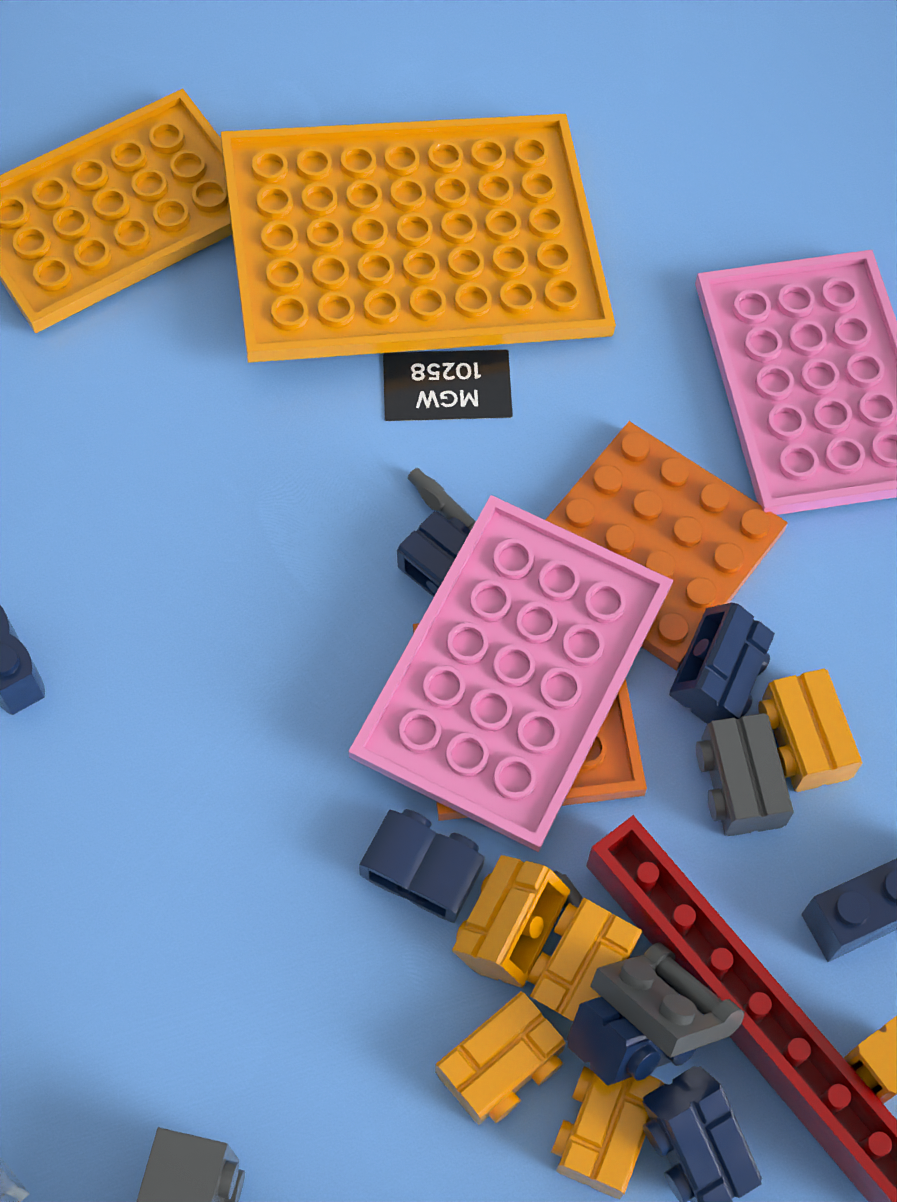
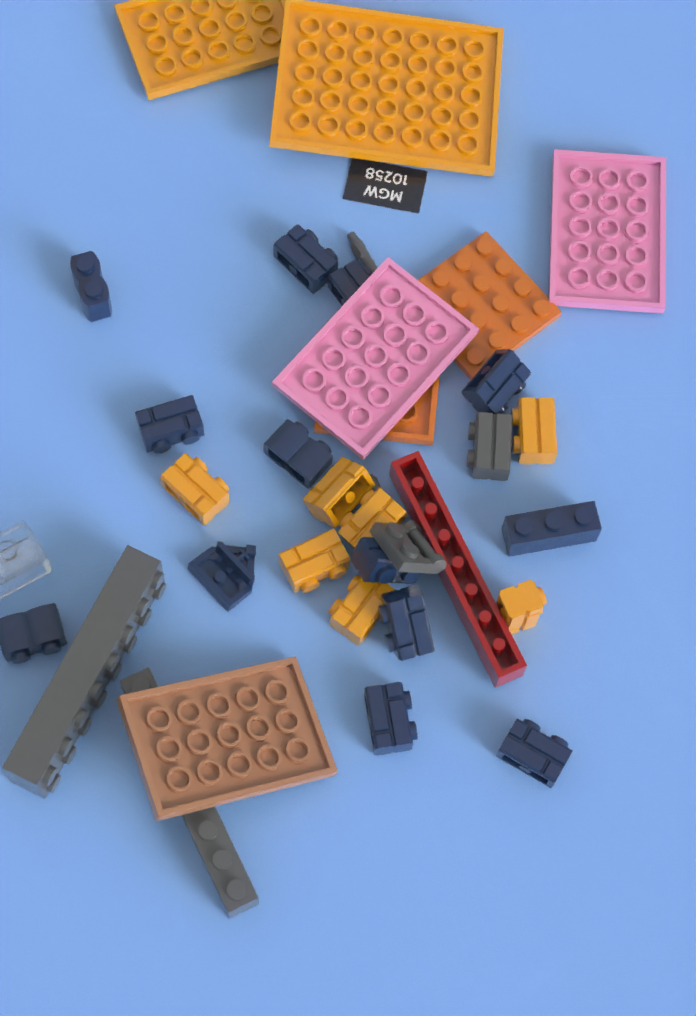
camera: 10 degrees right, 5 degrees up
none -> dark blue brick [135,395,204,453]
none -> light orange brick [160,453,230,525]
none -> dark blue slope [187,541,256,612]
none -> dark blue brick [273,224,338,294]

